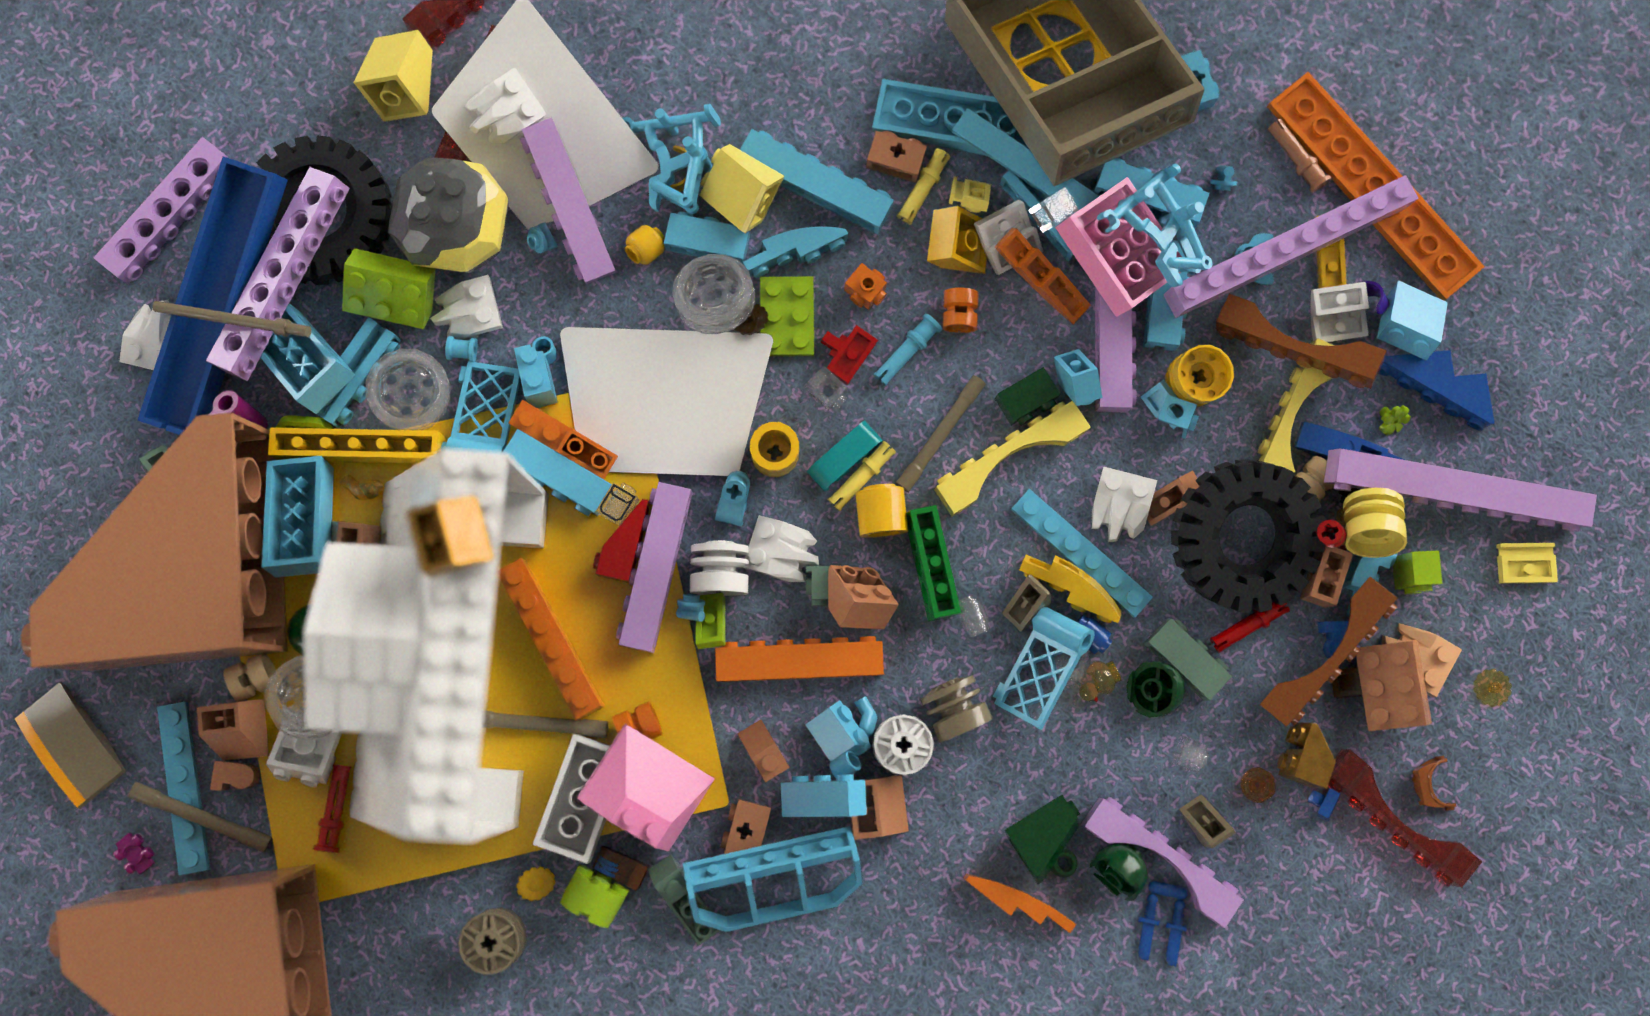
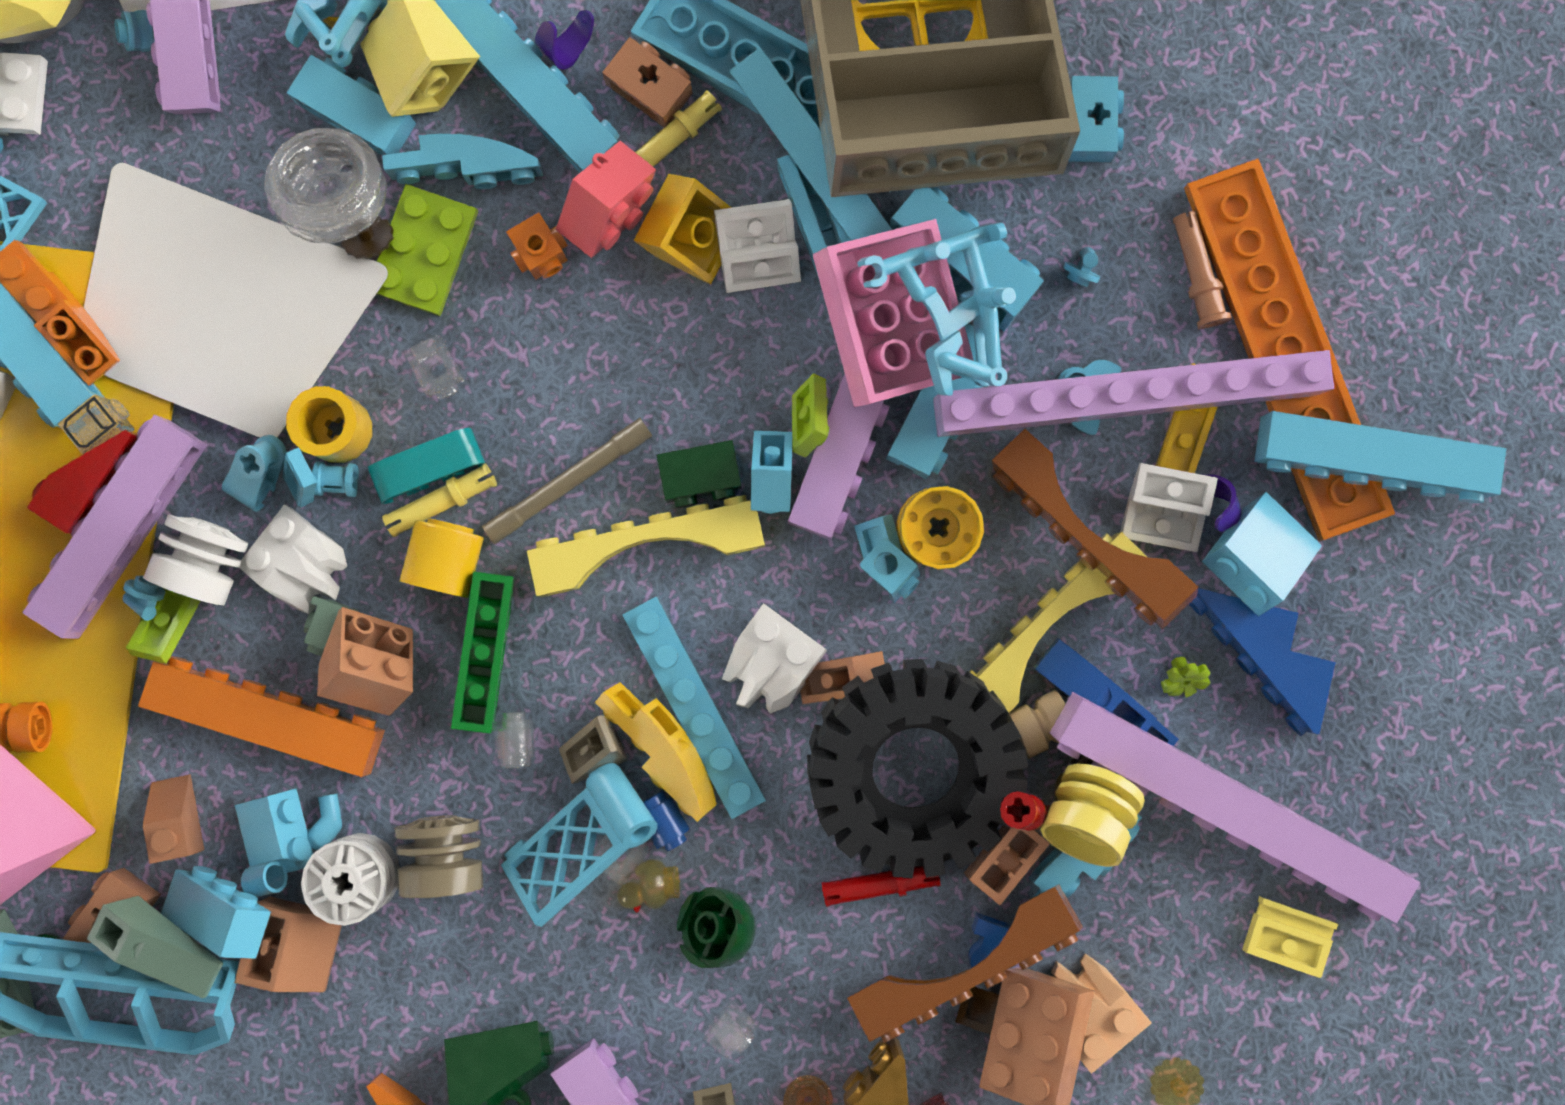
camera: 25 degrees right, 5 degrees up
medium azure hinge [514,336,558,408] -> none
yellow head [625,225,665,265] -> none
red hinge [820,325,878,385] -> none
medium azure pin [873,313,943,386] -> none
orange wheel [942,287,979,333] -> none
light yellow plate [948,176,991,213] -> none
orange slope [995,228,1091,324] -> none
clear brick [1029,187,1079,233] -> none
sand green brick [1143,618,1232,701] -> none
lime brick [1393,551,1443,595] -> none
none -> sand green slope [87,896,223,998]
none -> medium azure tile [283,448,317,508]
none -> medium azure bush [312,461,359,497]
none -> dark purple helmet [535,10,594,70]
none -> coral brick [556,141,656,258]
none -> lime plate [792,373,829,458]
none -> medium azure brick [1254,411,1507,503]

